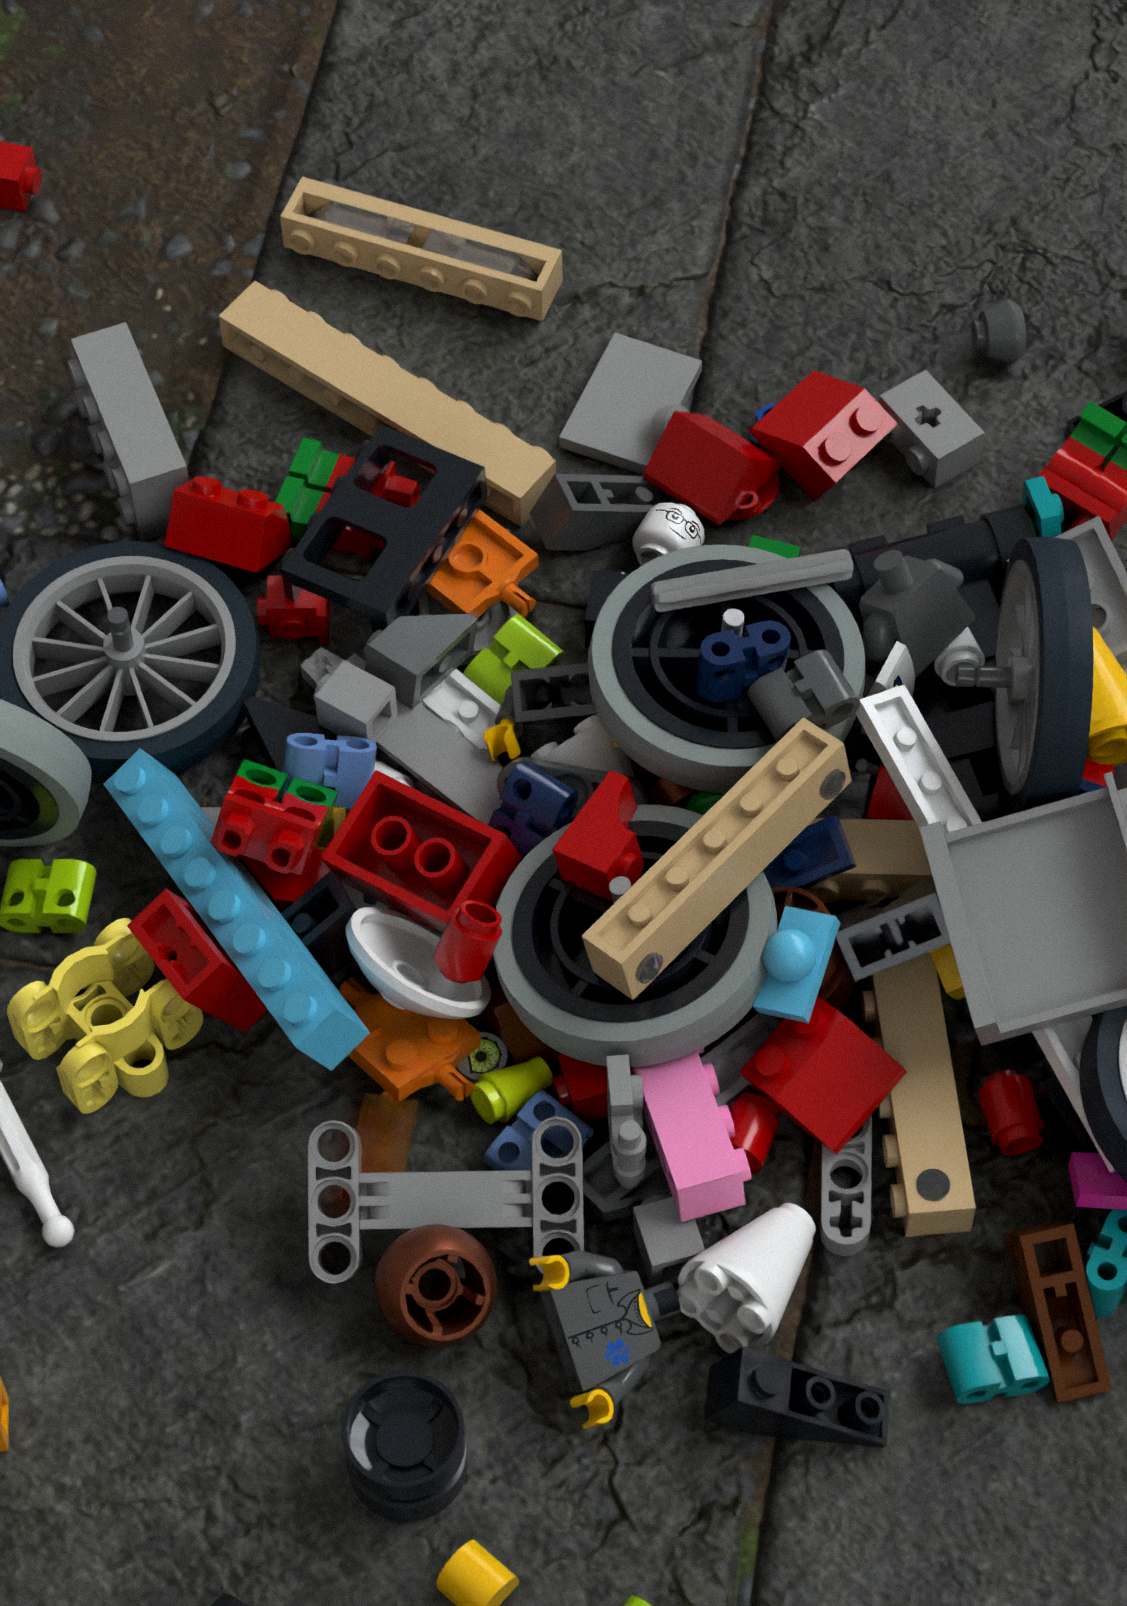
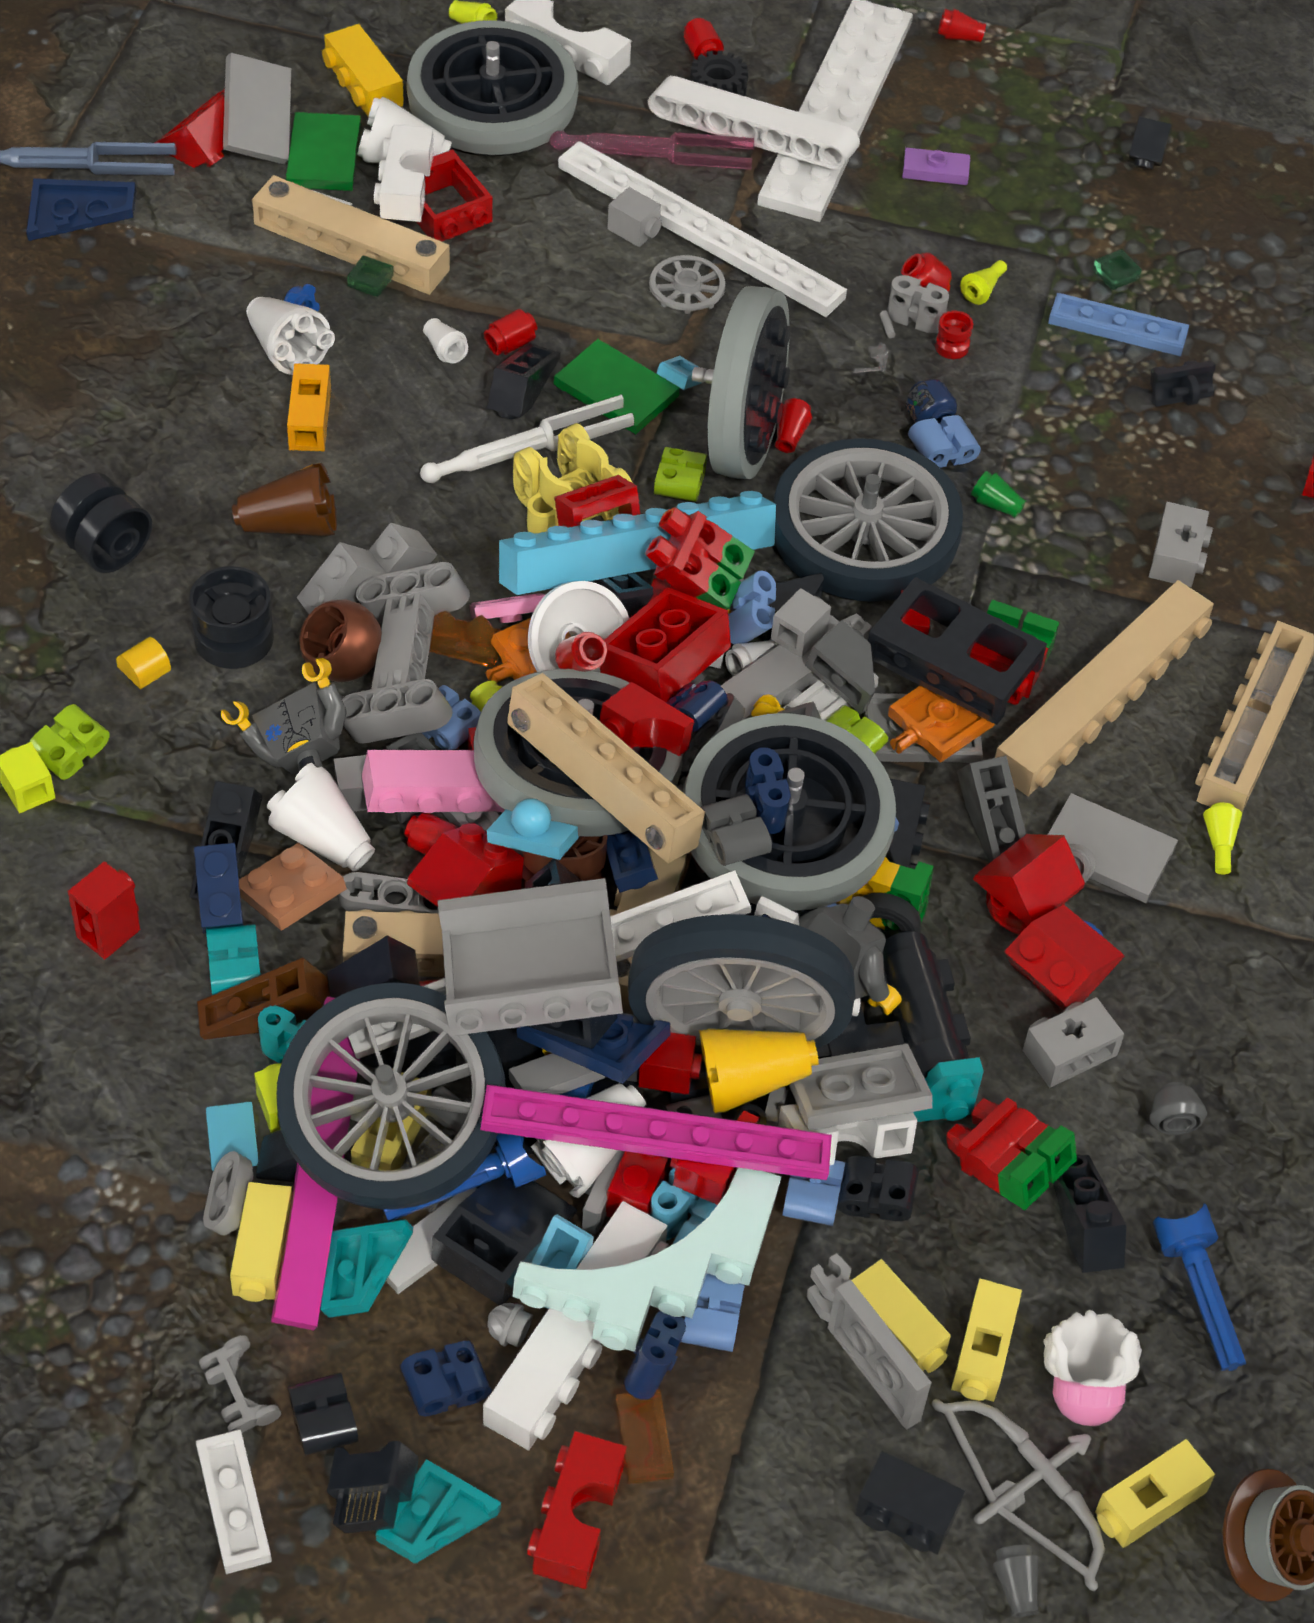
camera: 90 degrees right, 5 degrees down
light grey brick [67,322,189,542] -> none
red slope [165,476,293,573] -> none
light grey plate [606,1054,647,1189] -> none
white head [632,503,705,566] -> none
light grey axle [651,549,853,612] -> none
none -> red brick [68,861,140,960]
none -> dark blue brick [194,843,243,934]
none -> reddish brown cone [232,463,337,536]
none -> nougat plate [239,842,347,931]
none -> light grey arch [297,522,437,614]
none -> black brick [327,935,420,998]
none -> bright pink plate [469,593,545,623]
none -> green cone [971,471,1027,518]
none -> light grey brick [1149,502,1213,587]
none -> neon yellow cone [1203,802,1242,875]

